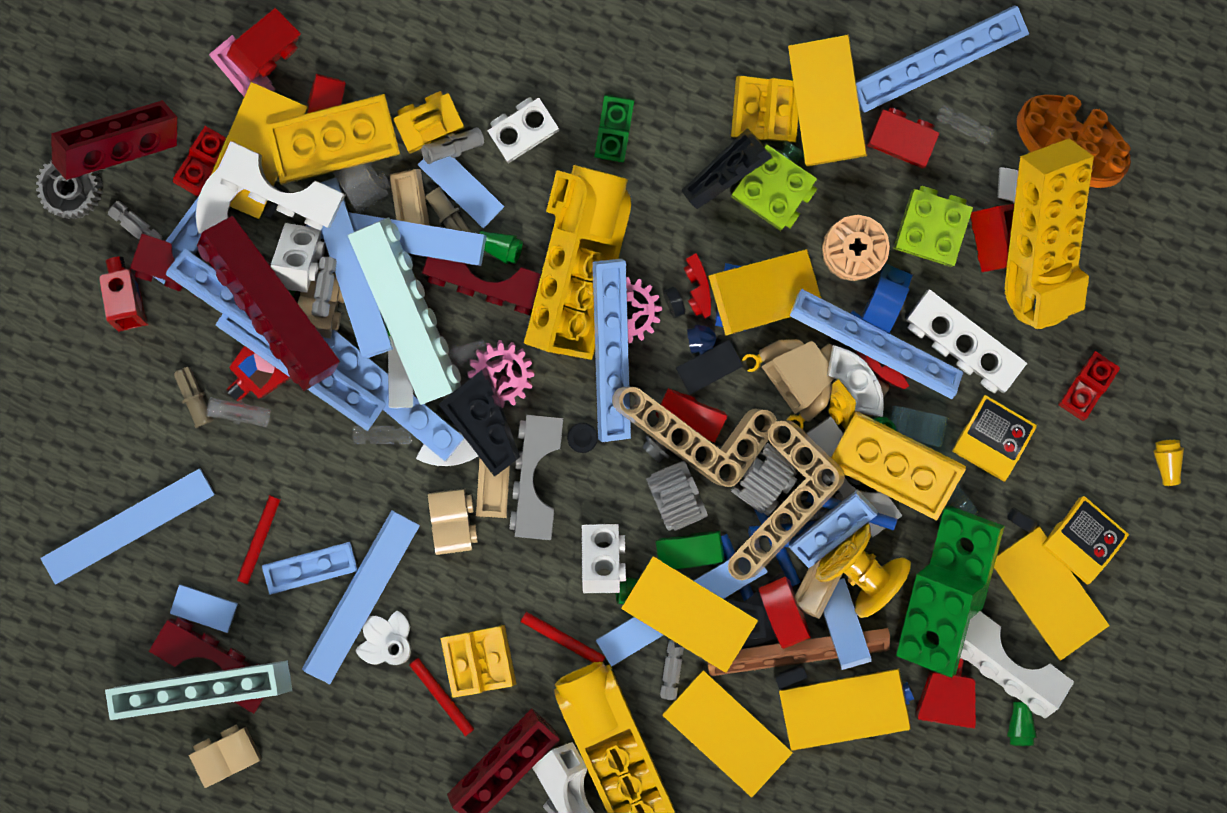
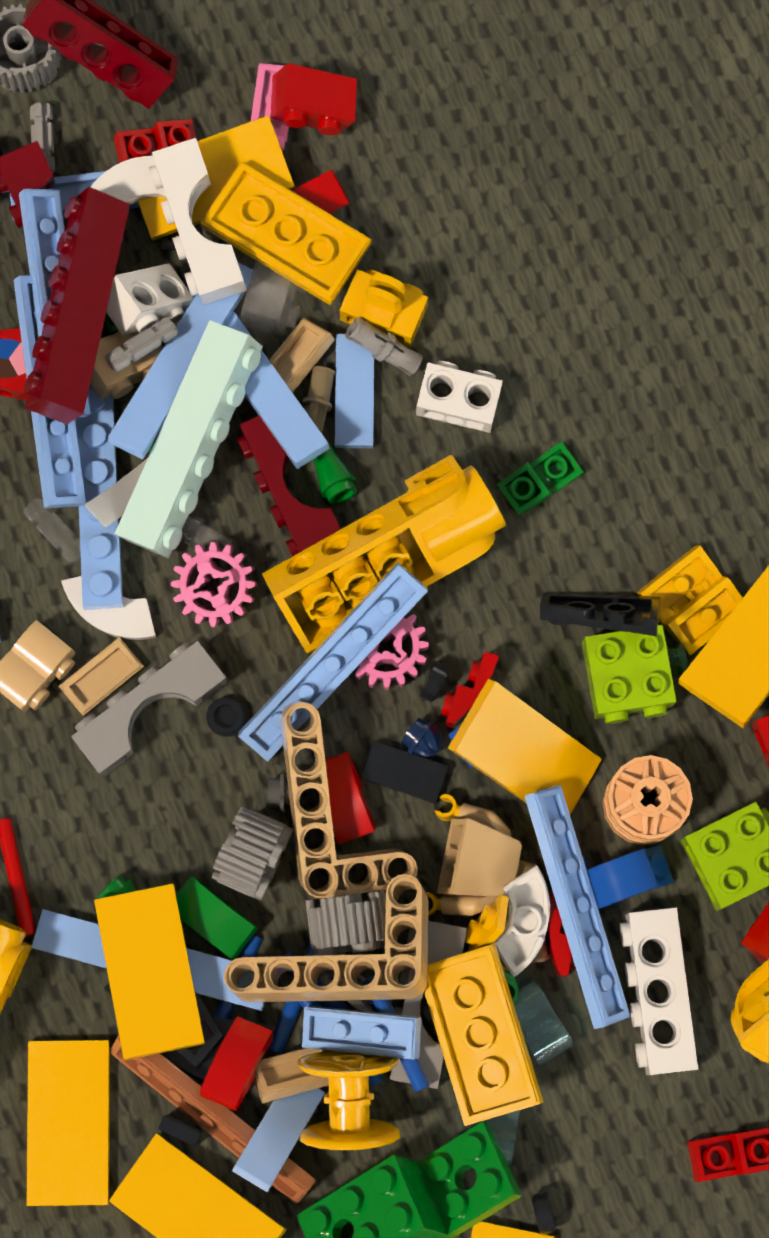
camera: 45 degrees right, 10 degrees down
black wing [439,367,520,477] -> none
white brick [582,524,626,593] -> none
light grey axle [660,640,684,700] -> none
slope [952,395,1037,482] -> none

